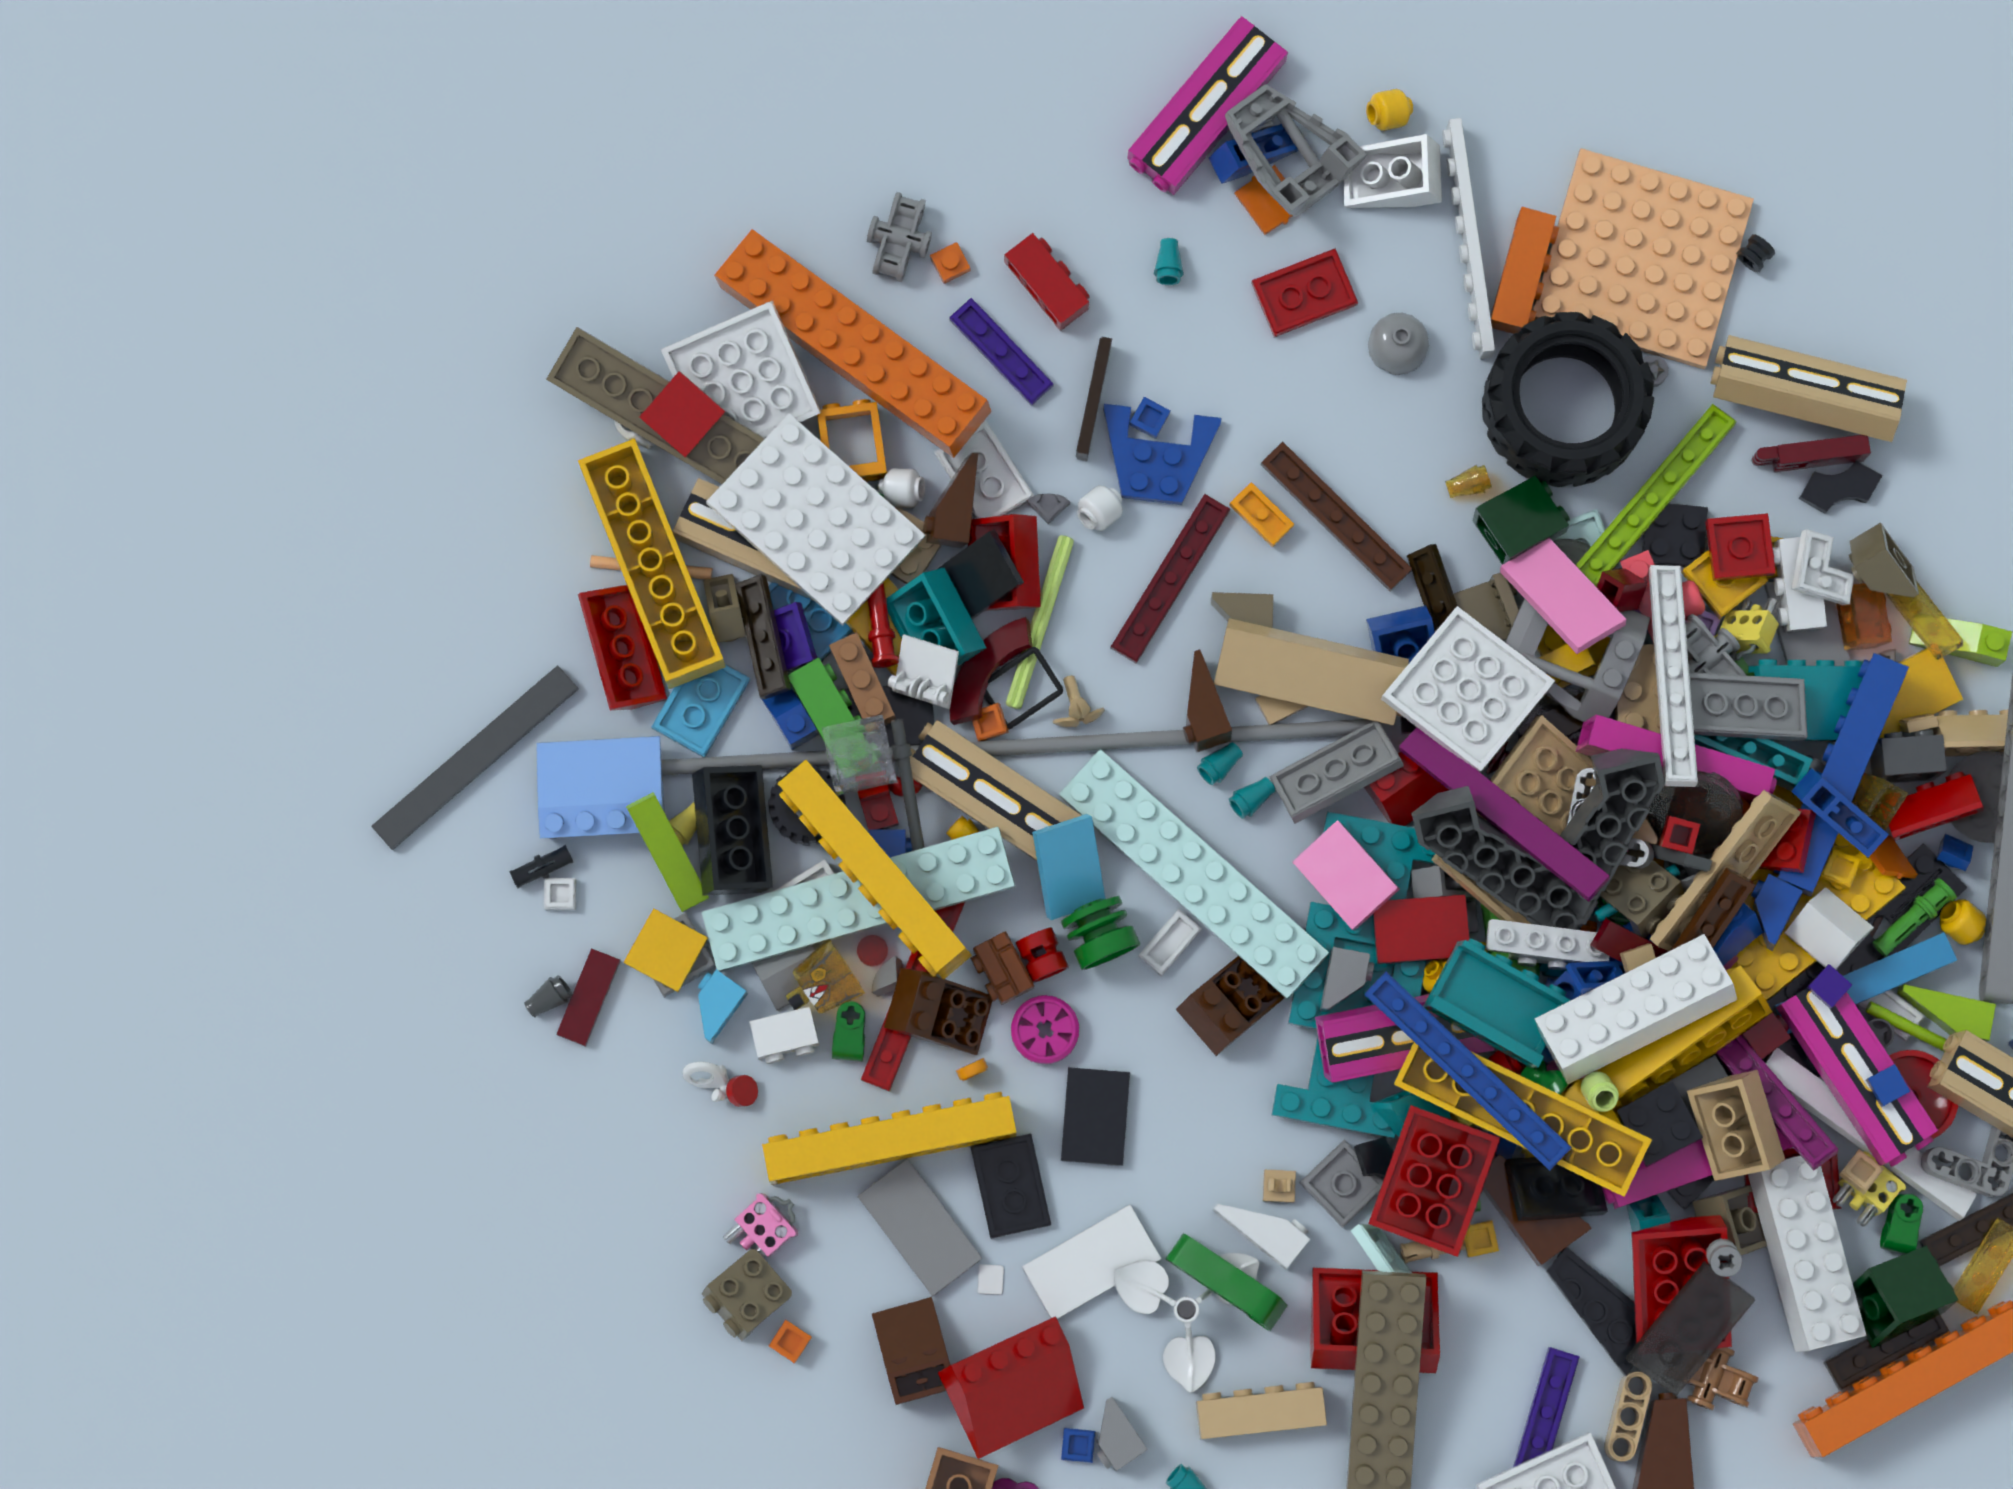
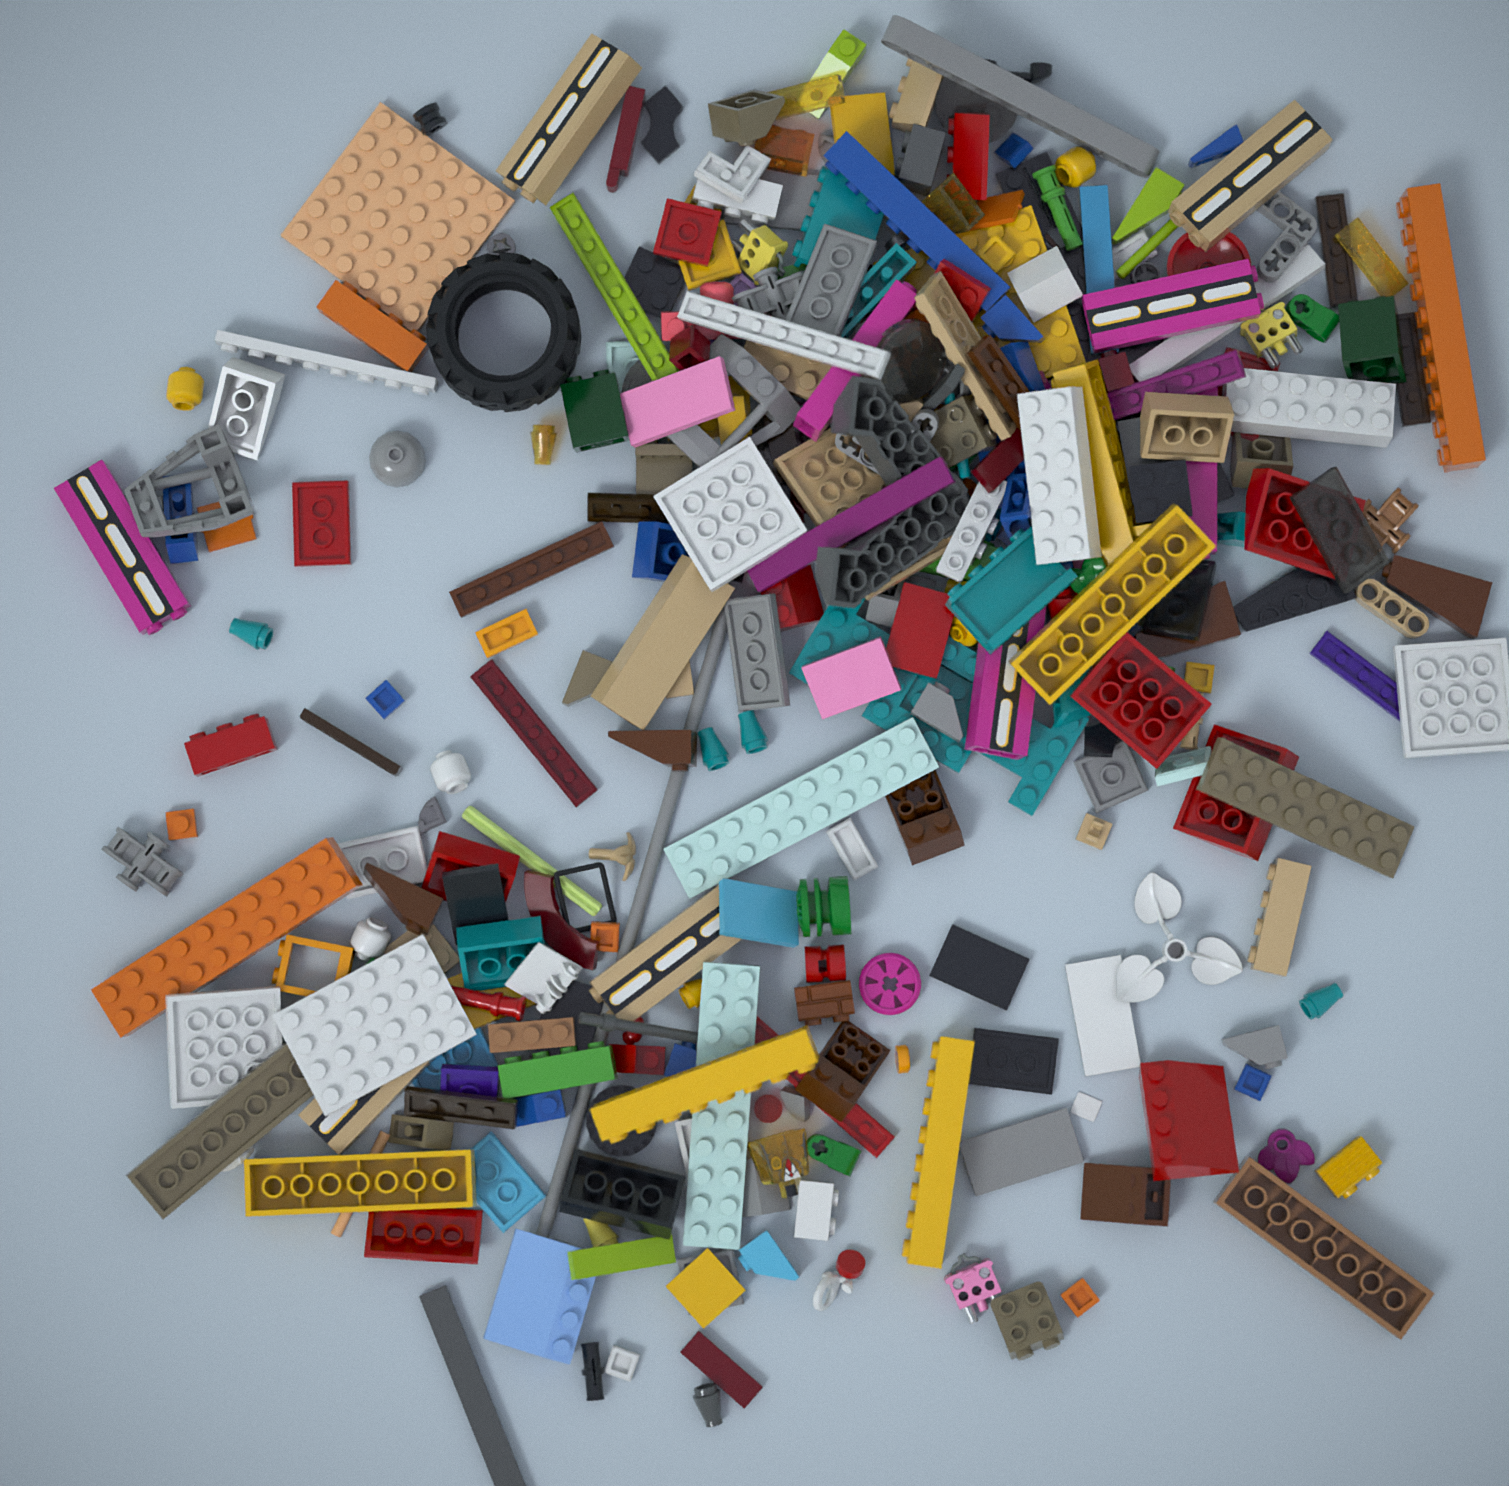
camera: 65 degrees left, 5 degrees up
red tile [639,371,726,458] -> none
clear brick [822,715,898,795] -> none
dark purple tile [949,298,1054,406] -> none
blue wing [1103,404,1221,505] -> none
green beam [1166,1233,1288,1331] -> none
white slope [1213,1204,1310,1269] -> none
blue tile [1364,972,1572,1171] -> none
yellowish green brick [1581,1071,1619,1112] -> none
tan tile [1620,943,1656,973] -> none
red brick [1659,815,1701,854] -> none
light grey wheel [1706,1239,1742,1277] -> none
blue slope [1791,768,1889,858] -> none
dark purple tile [1807,964,1852,1009] -> none
tan tile [1839,1149,1884,1195] -> none
blue tile [1866,1064,1911,1107] -> none
tan tile [1899,713,1939,733] -> none

